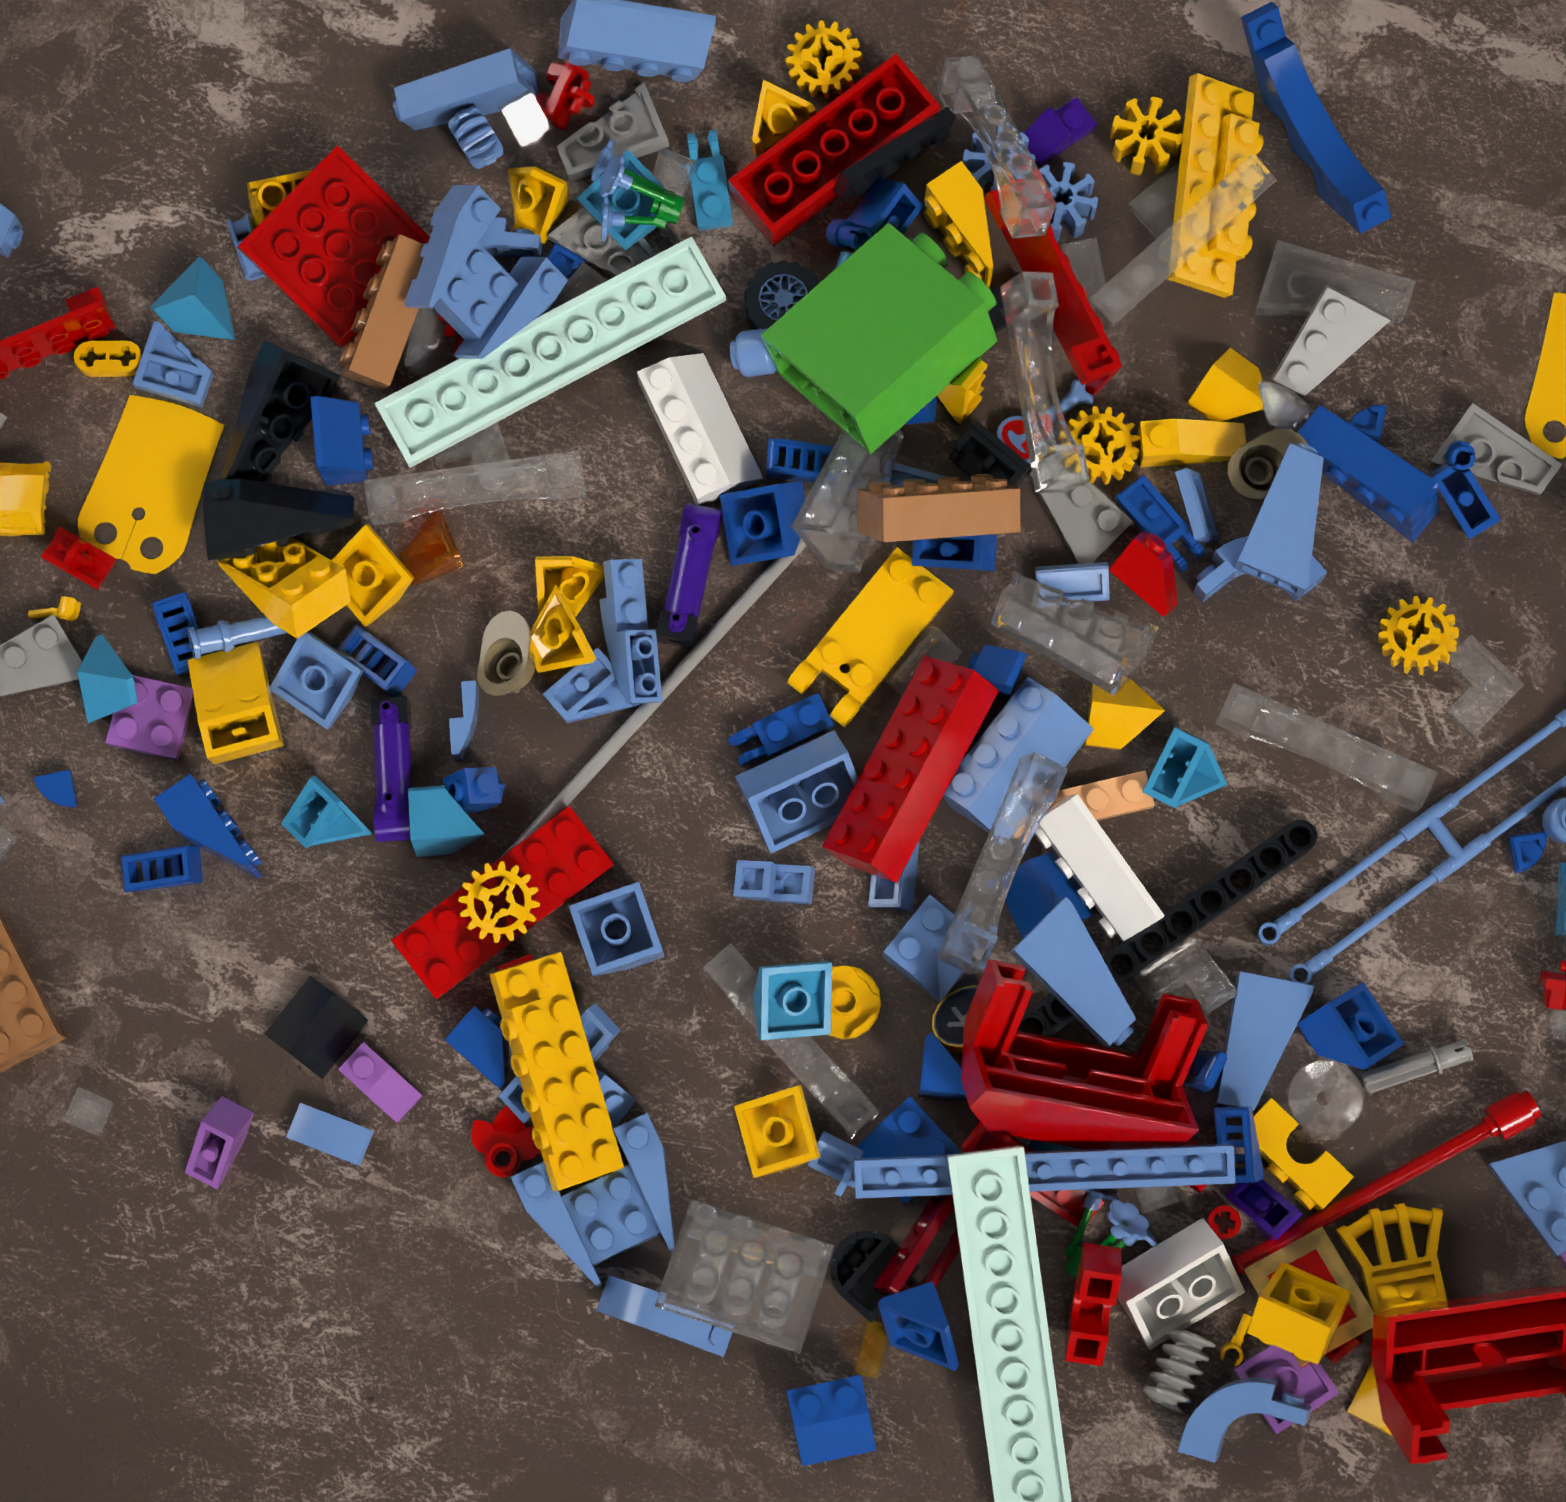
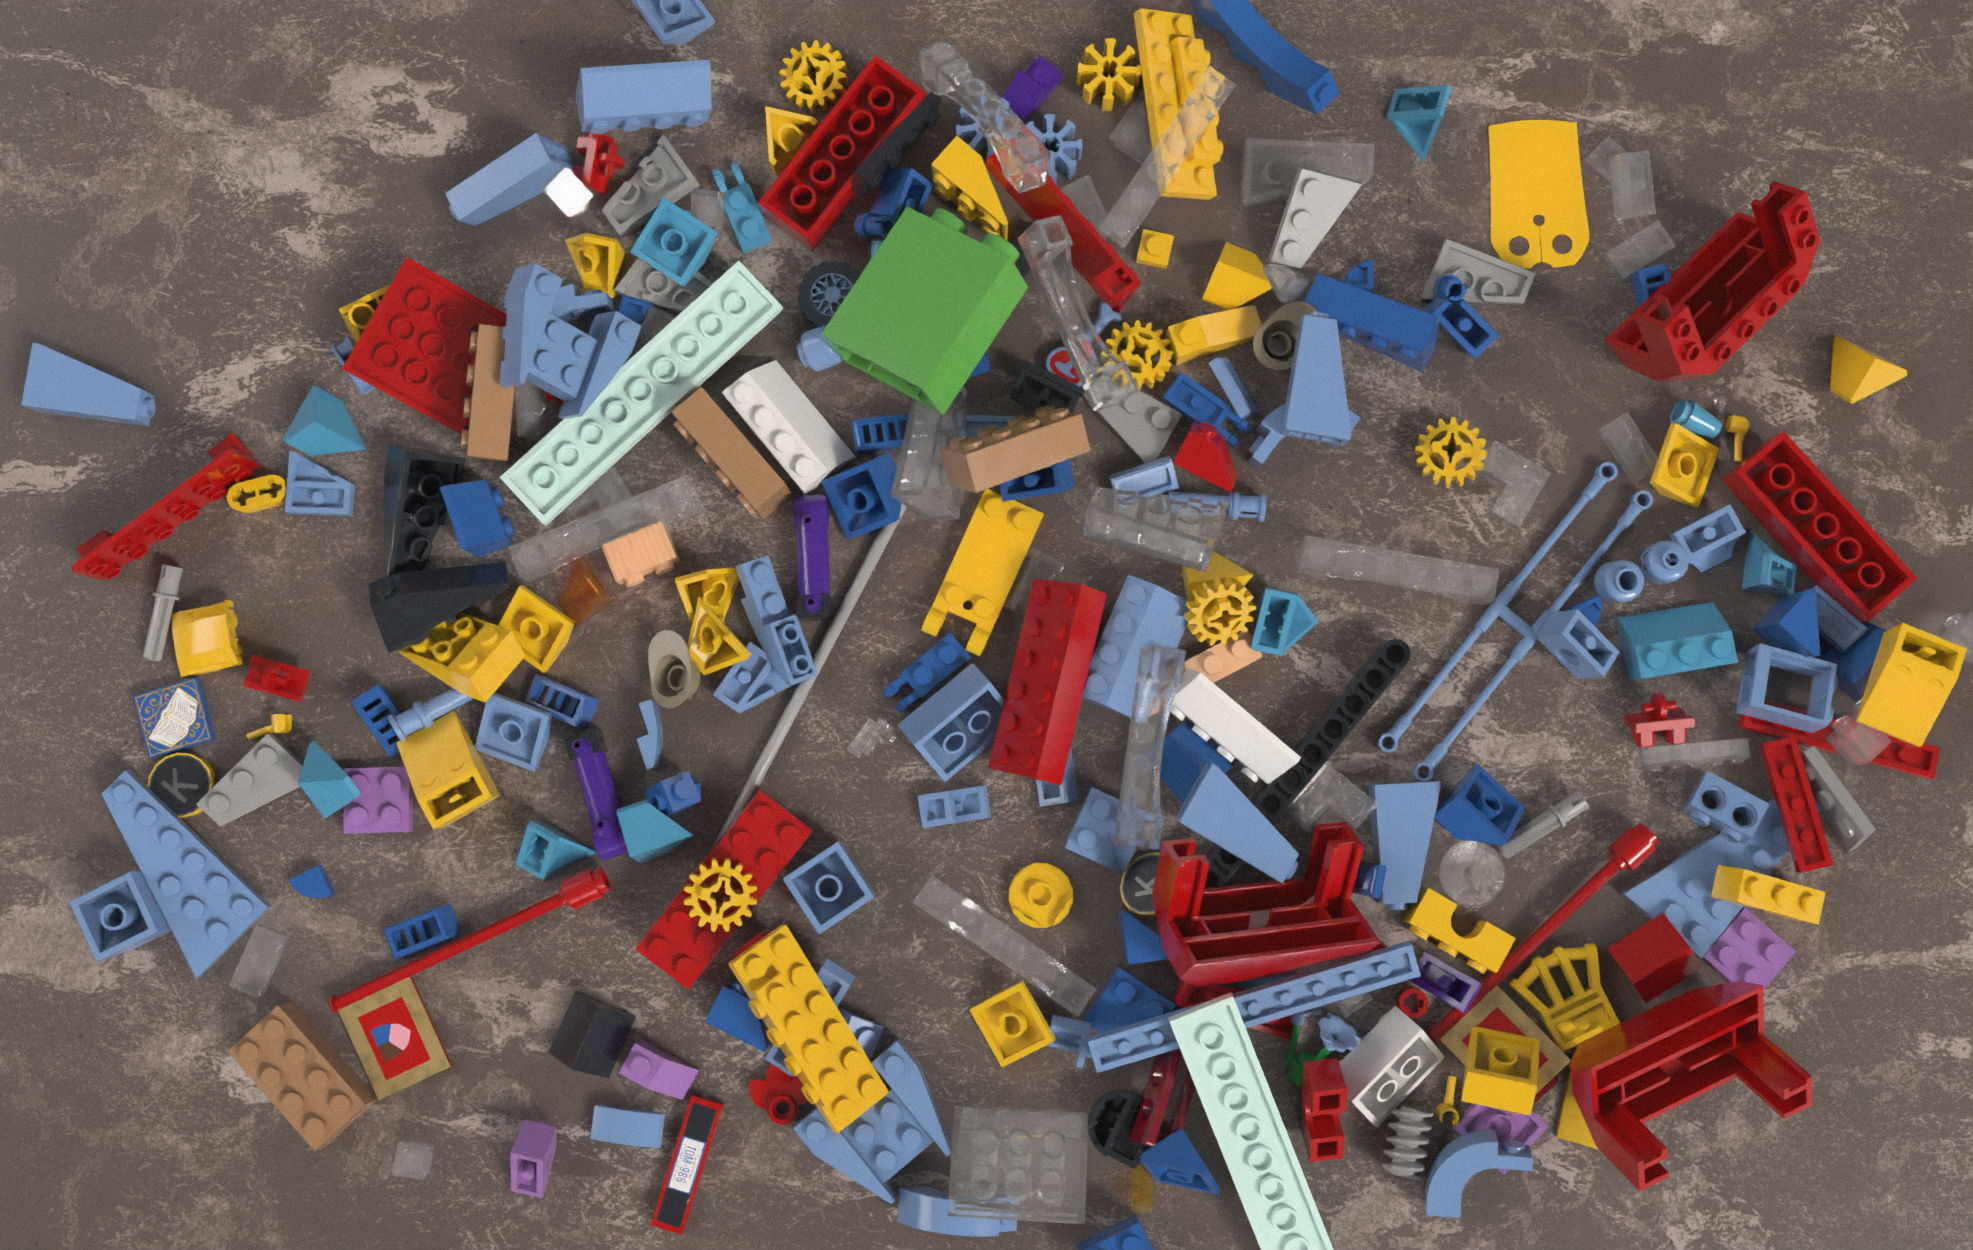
camera: 15 degrees left, 5 degrees up
yellow piece [78,395,225,575] -> none
blue slope [153,774,263,878] -> none
medium blue gear [448,106,503,169] -> none
plant [591,139,685,241] -> none
dark azure slope [753,961,832,1040] -> none
yellow slope [937,357,988,424] -> none
blue slope [967,645,1027,702] -> none
blue slope [1214,1106,1264,1183] -> none
none -> flag [328,866,611,1100]
none -> light nougat brick [602,522,680,587]
none -> tile [651,1094,724,1235]
none -> medium nougat brick [671,387,793,520]
none -> clear bracket [846,717,897,758]
none -> yellow plate [1136,229,1174,269]
none -> medium blue pin [1167,491,1266,522]
none -> yellow gear [1184,577,1256,646]
none -> dark azure slope [1386,85,1451,162]
none -> medium blue brick [1536,609,1620,679]
none -> red slope [1606,912,1702,1004]

